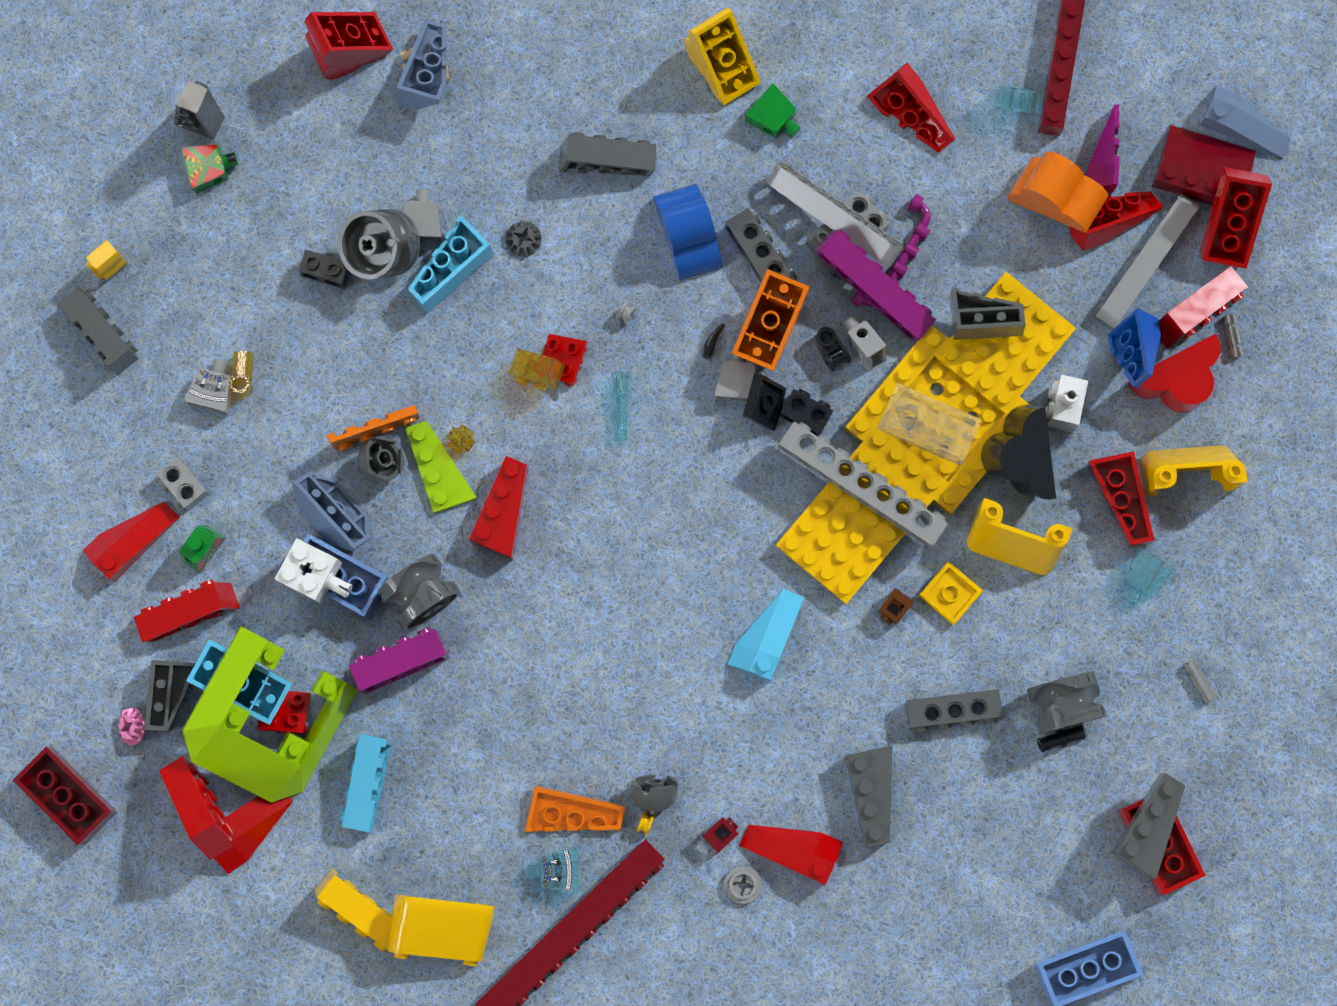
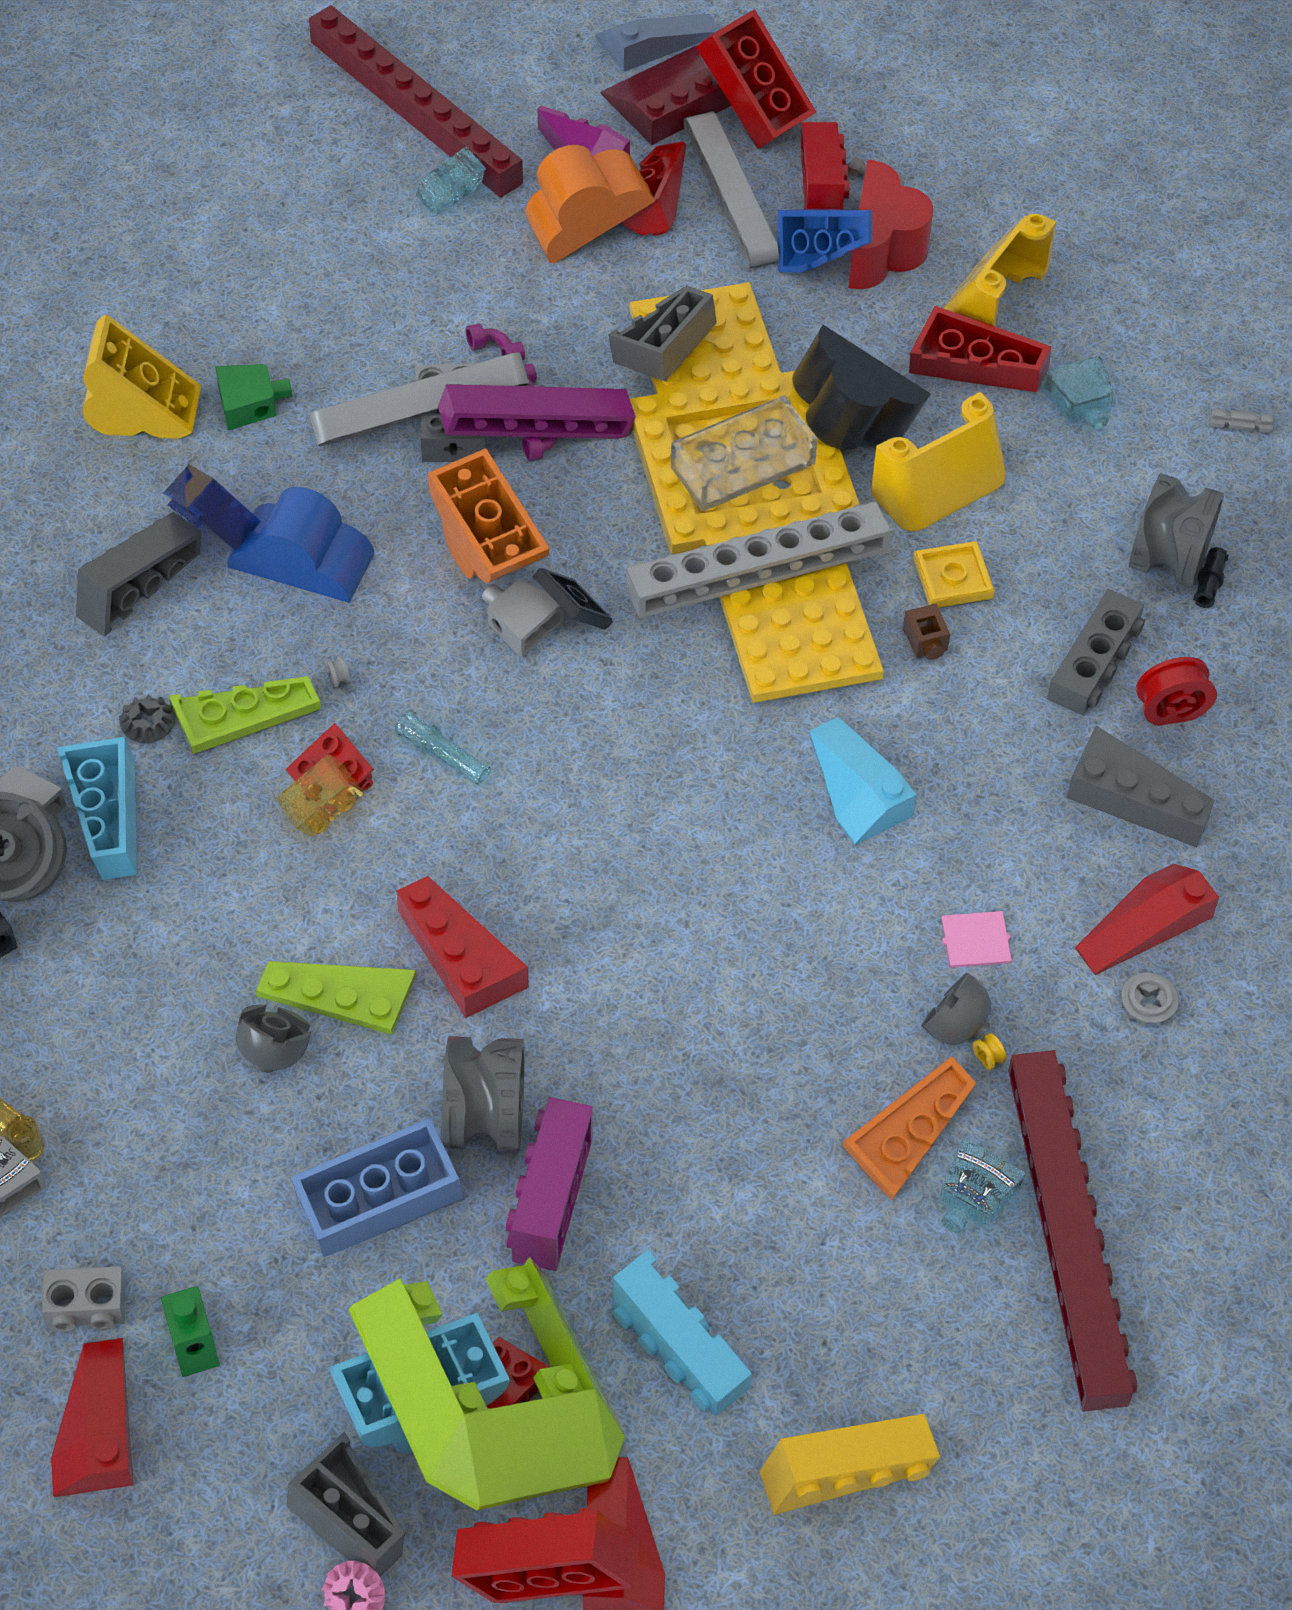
camera: 55 degrees left, 25 degrees down
red wedge [133,580,241,643] -> none
white brick [275,538,352,604] -> none
sand blue wedge [292,471,370,551] -> none
orange wing [327,405,420,452] -> none
yellow windscreen [388,894,495,966] -> none
clear yellow gear [446,424,475,454] -> none
black helmet [702,323,725,359] -> none
dark red brick [702,817,739,853] -> none
dark grey brick [725,208,797,283] -> none
black brick [780,389,834,437] -> none
black piece [815,327,852,372] -> none
light grey torso [844,317,887,372] -> none
red wedge [867,62,955,152] -> none
white brick [1045,375,1088,433] -> none
none -> clear blue wedge [163,464,261,551]
none -> lime wing [168,676,321,754]
none -> bright pink piece [941,911,1012,968]
none -> red wheel [1136,657,1217,726]

